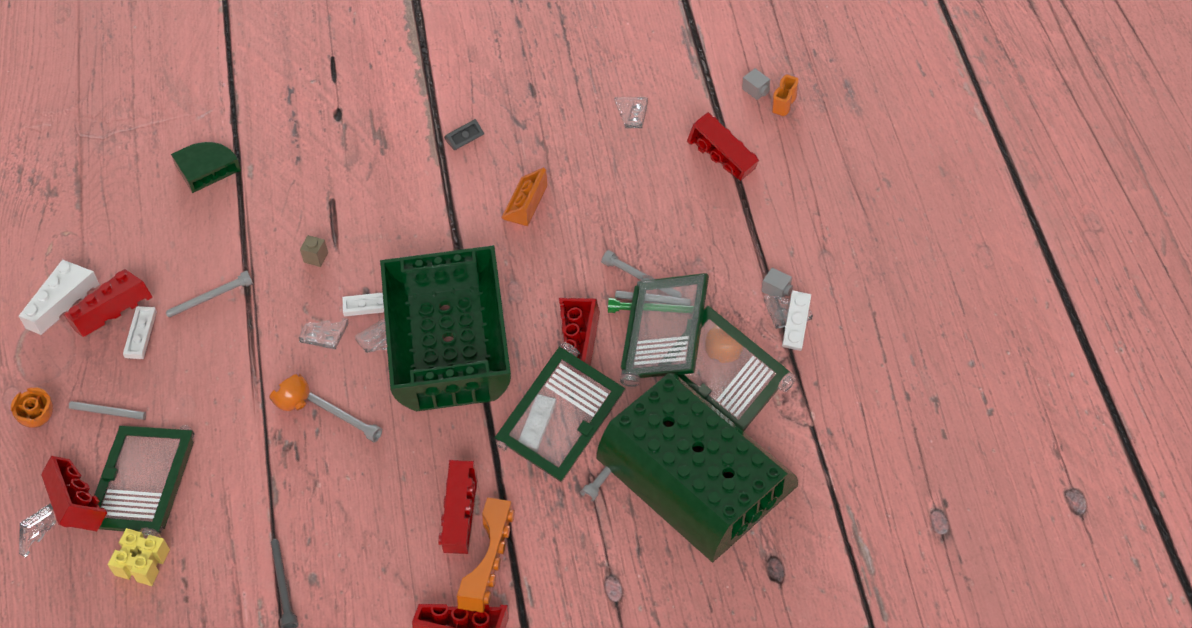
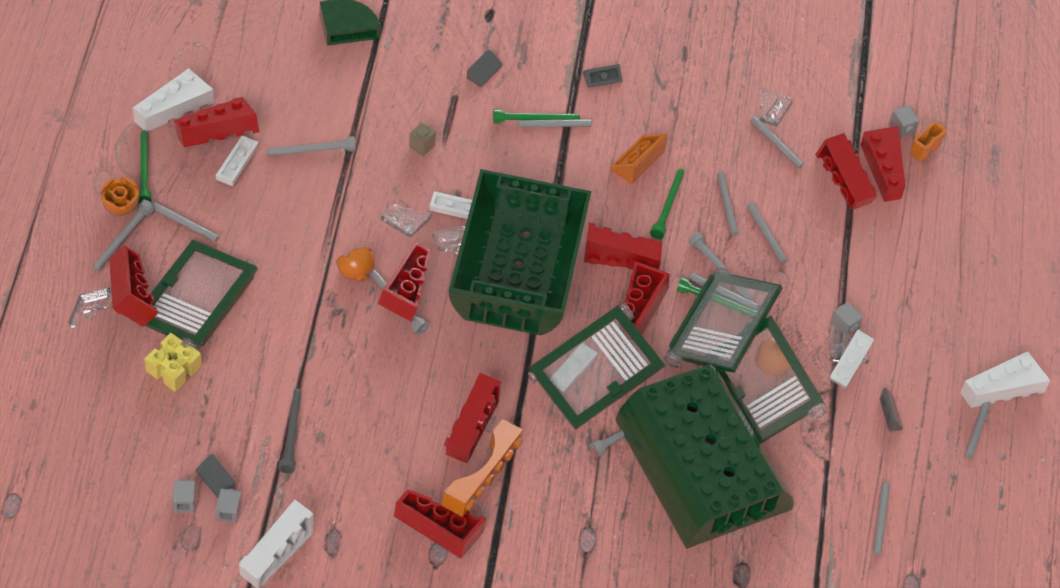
camera: 10 degrees right, 0 degrees up
none -> light grey piece [93,199,155,271]
none -> green piece [138,130,152,204]
none -> red wedge [378,241,432,322]
none -> dark grey slope [467,49,503,87]
none -> green piece [493,109,580,124]
none -> light grey bar [518,119,591,128]
none -> red wedge [584,222,662,269]
none -> green piece [650,168,684,239]
none -> light grey bar [717,172,738,236]
none -> light grey bar [747,202,787,264]
none -> light grey bar [750,116,804,168]
none -> red wedge [860,126,906,202]
none -> light grey bar [873,482,890,555]
none -> dark grey slope [879,388,903,431]
none -> white wedge [960,352,1050,408]
none -> light grey bar [965,402,991,459]

